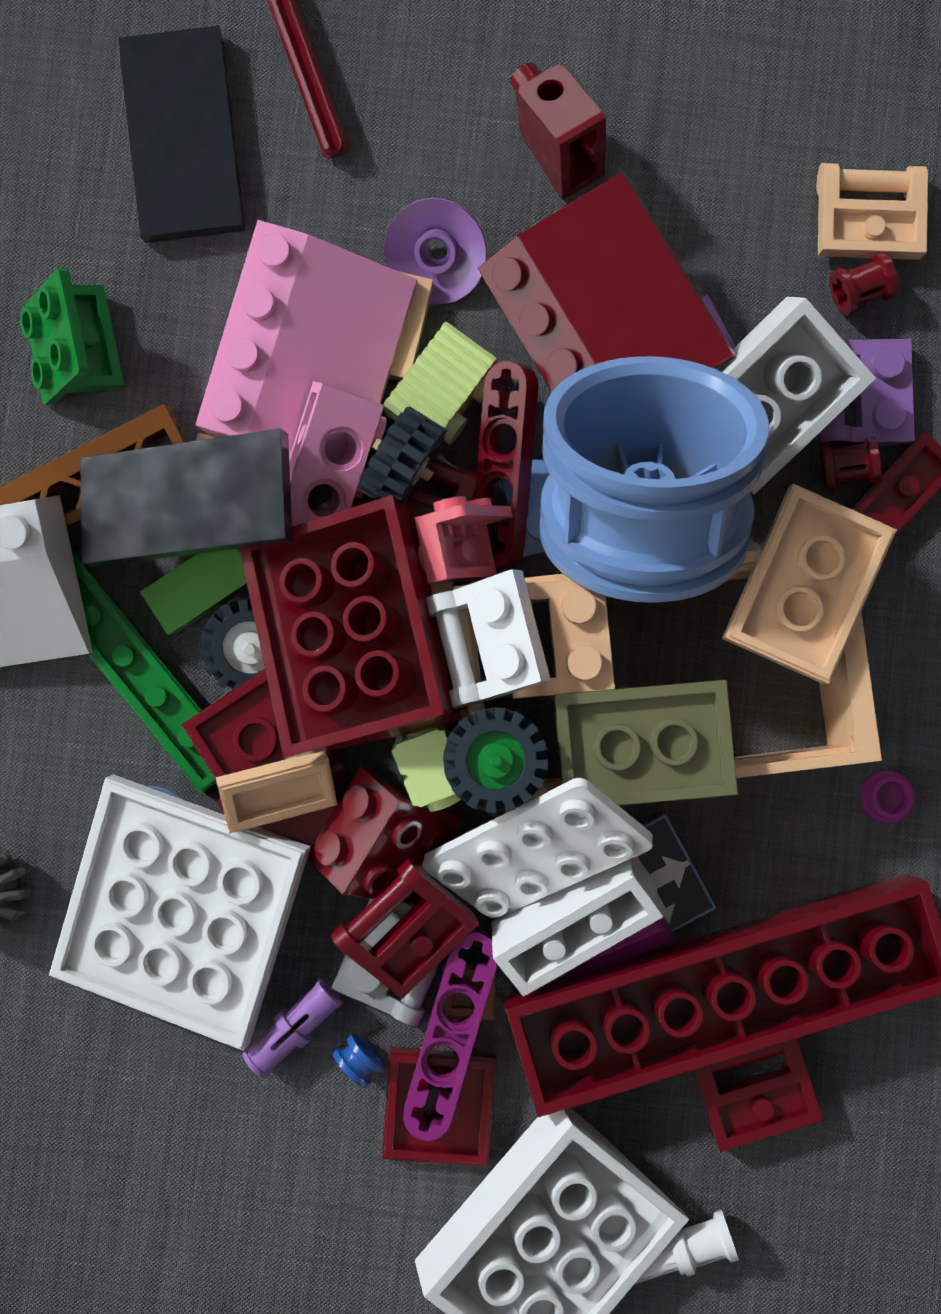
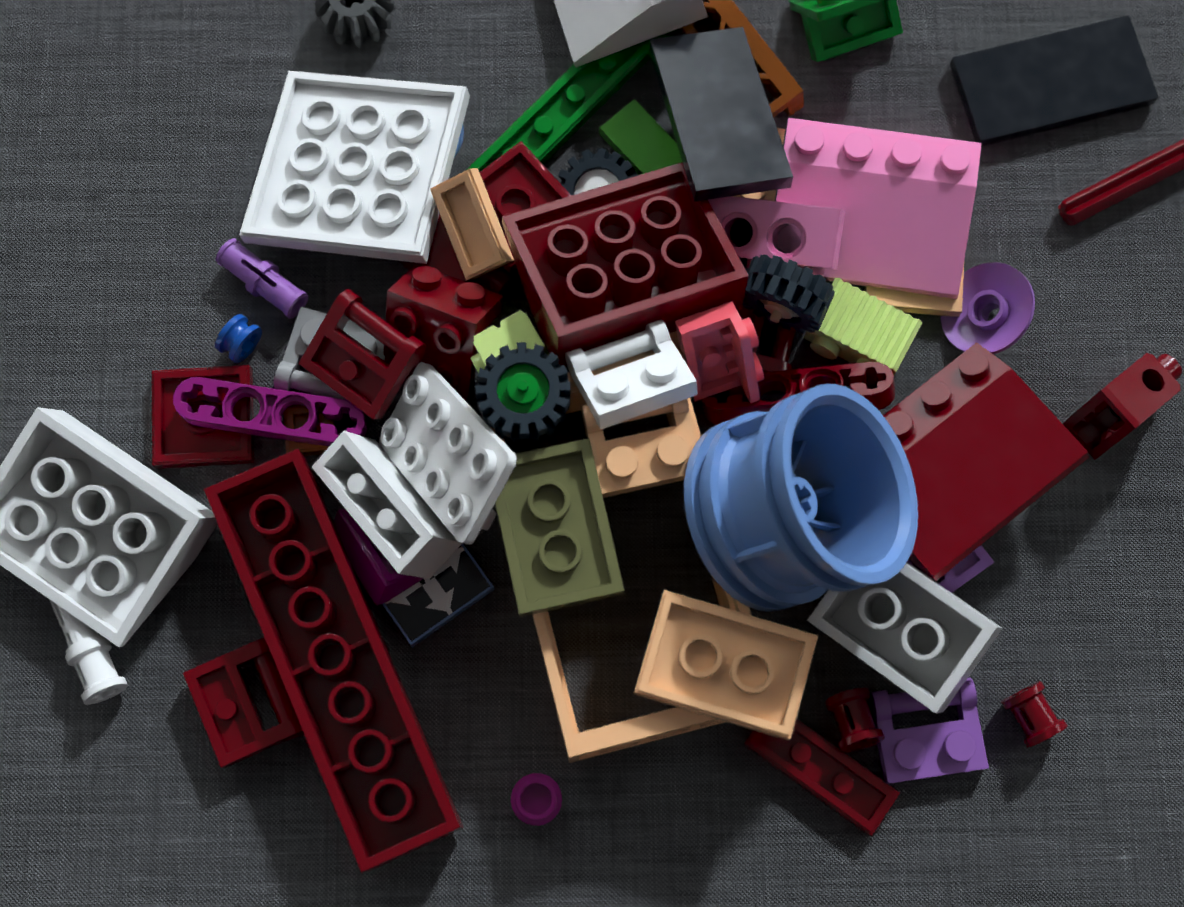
camera: 80 degrees right, 10 degrees down
light nougat plate [816,163,928,260] -> none

